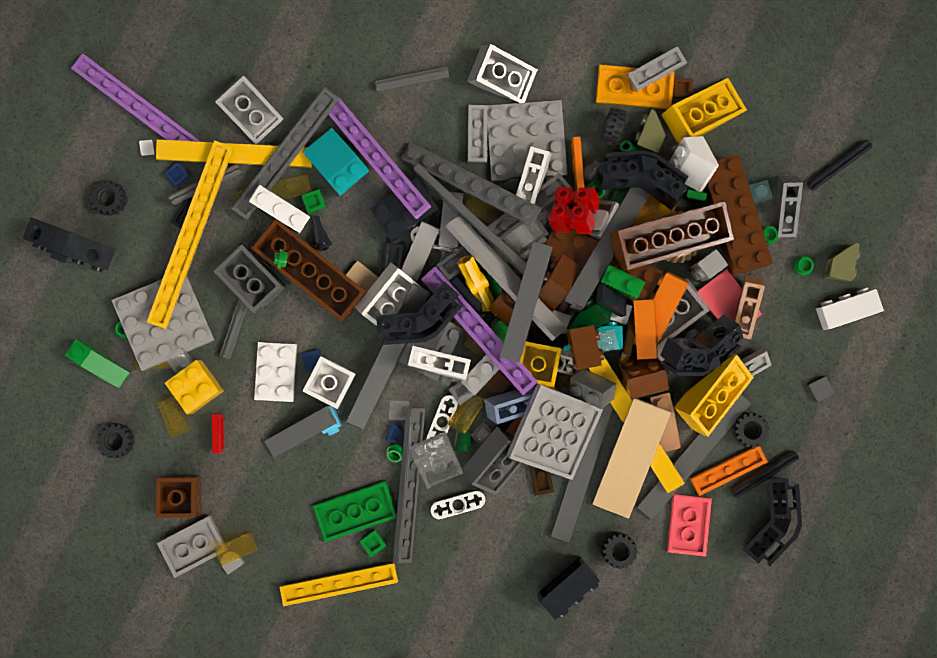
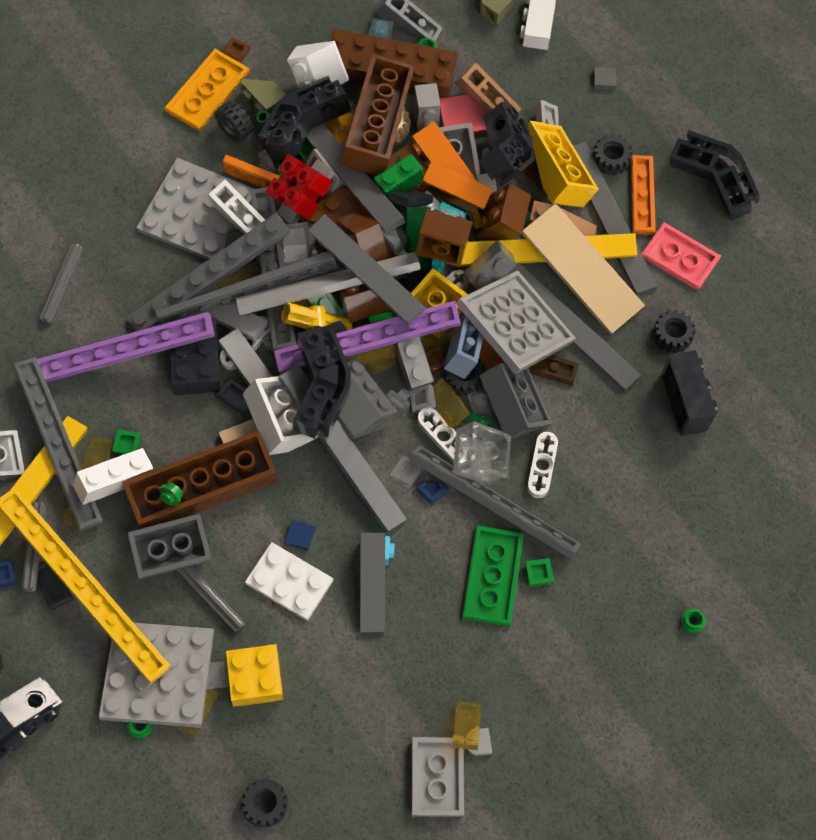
camera: 65 degrees left, 20 degrees down
slope [65,339,130,388] -> none
reddish brown brick [156,476,201,518] -> none
clear yellow tile [157,396,190,438] -> none
red tile [212,414,225,454] -> none
yellow plate [280,562,398,606] -> none
teal slope [303,128,369,196] -> none
white brick [303,356,356,409] -> none
black cone [312,216,332,251] -> none
green plate [386,444,403,462] -> none
white slope [408,346,471,381] -> none
light grey slope [467,44,537,103] -> none
light grey plate [468,105,488,163] -> none
light grey plate [627,46,687,92] -> none
yellow slope [661,78,747,144] -> none
green tile [684,190,707,201] -> none
black axle [730,451,799,498] -> none
green plate [794,256,814,275] -> none

